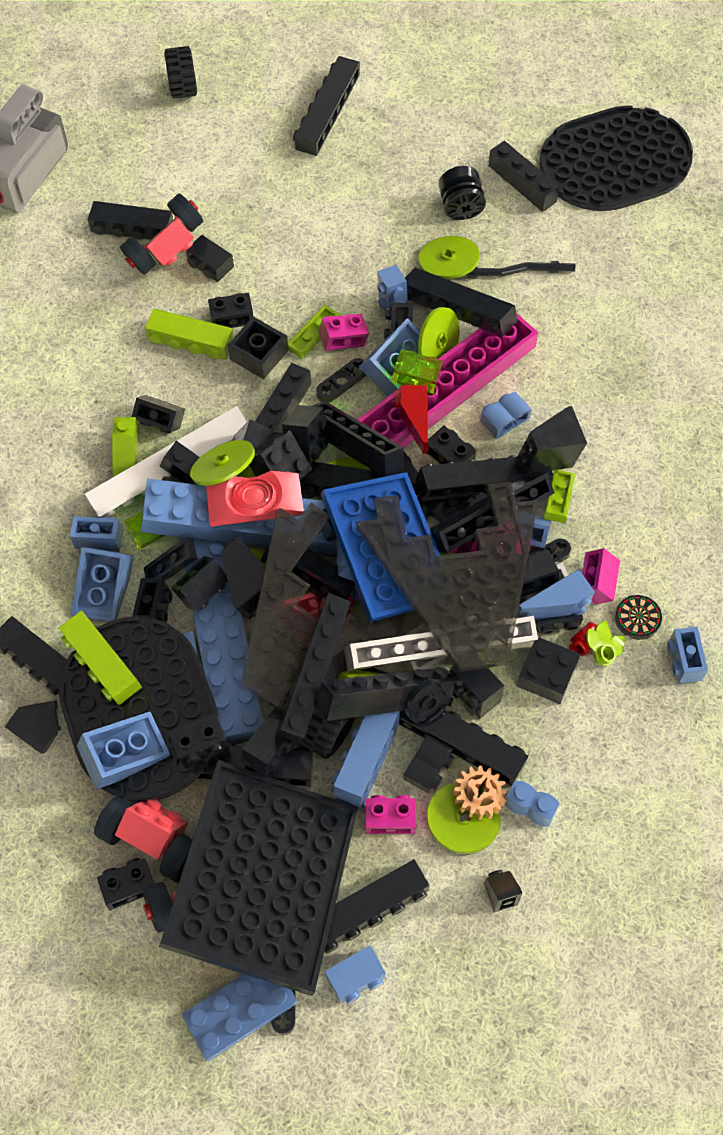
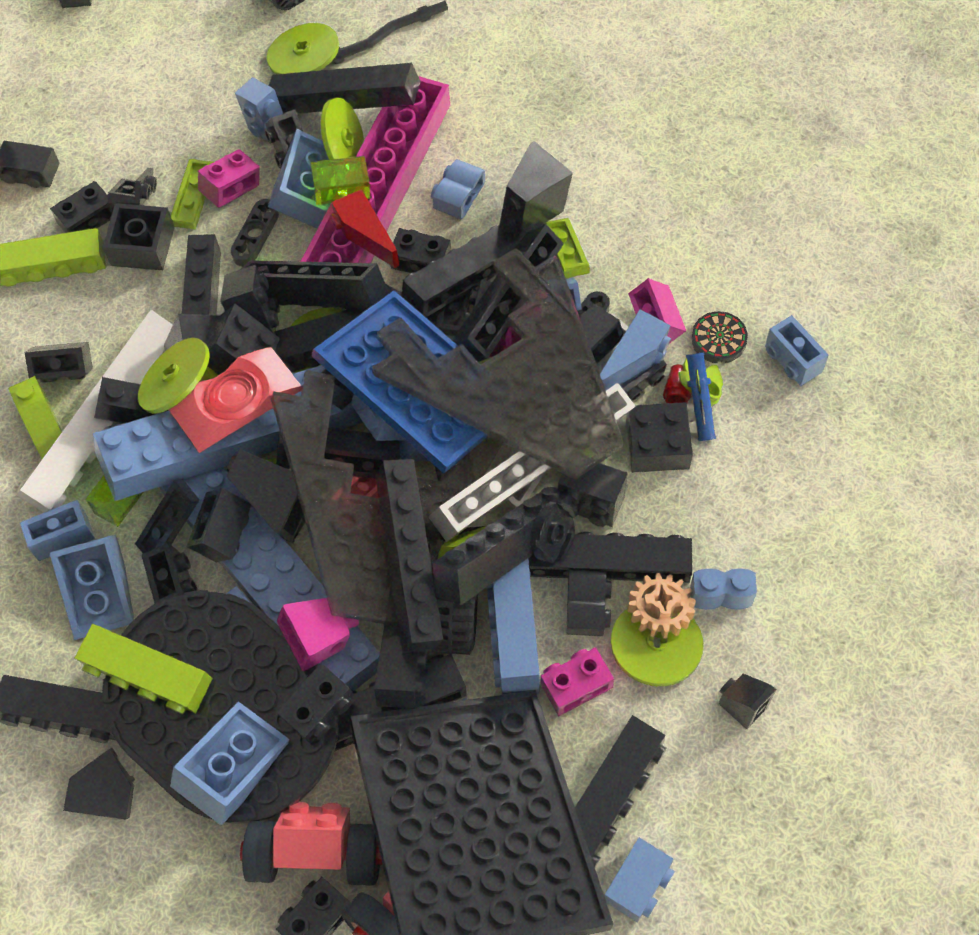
camera: 25 degrees left, 0 degrees up
none -> black bracket [107,168,157,205]
none -> dark pink torso [277,598,359,671]
none -> blue pin [686,352,716,441]

